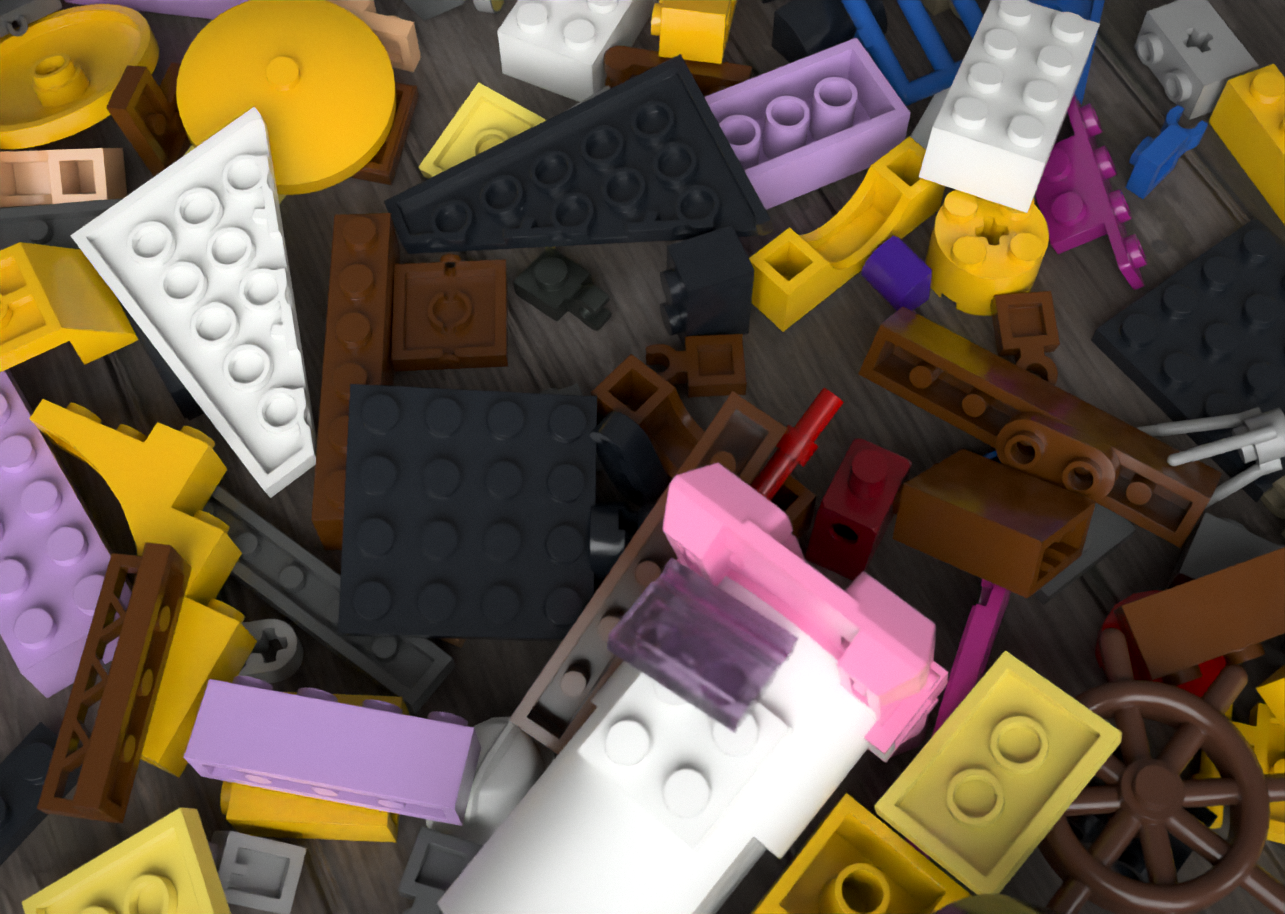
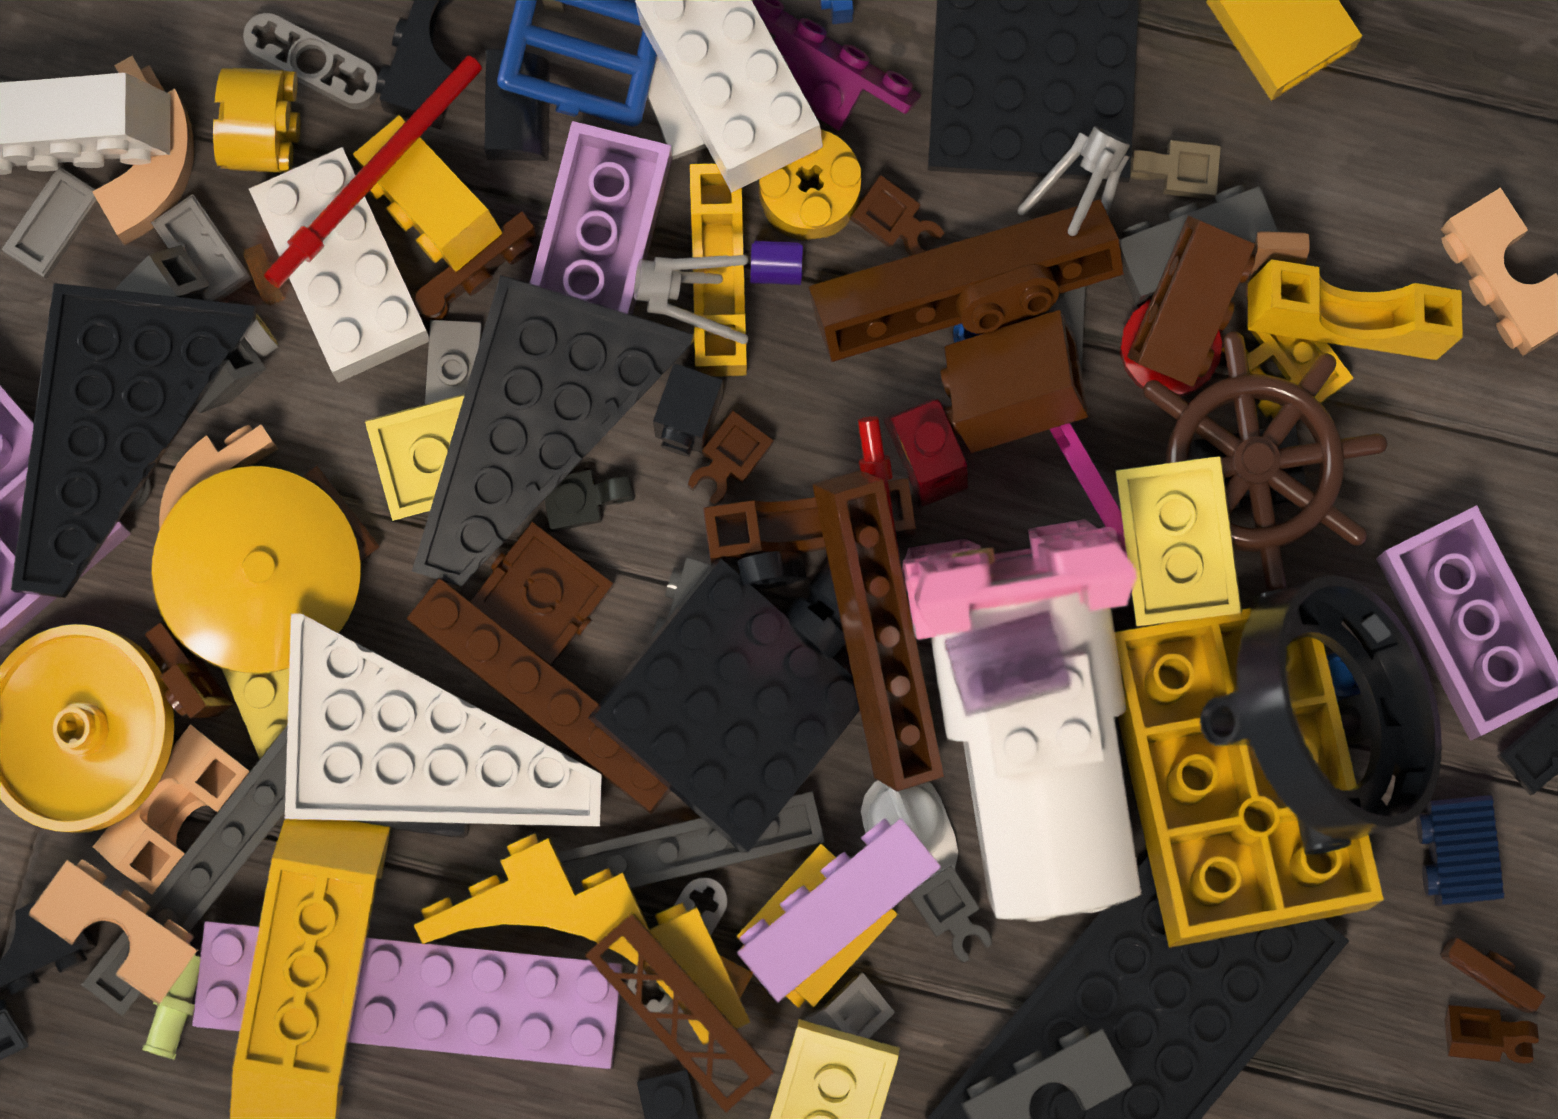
camera: 55 degrees left, 20 degrees up
none -> light grey plant [634,255,749,344]

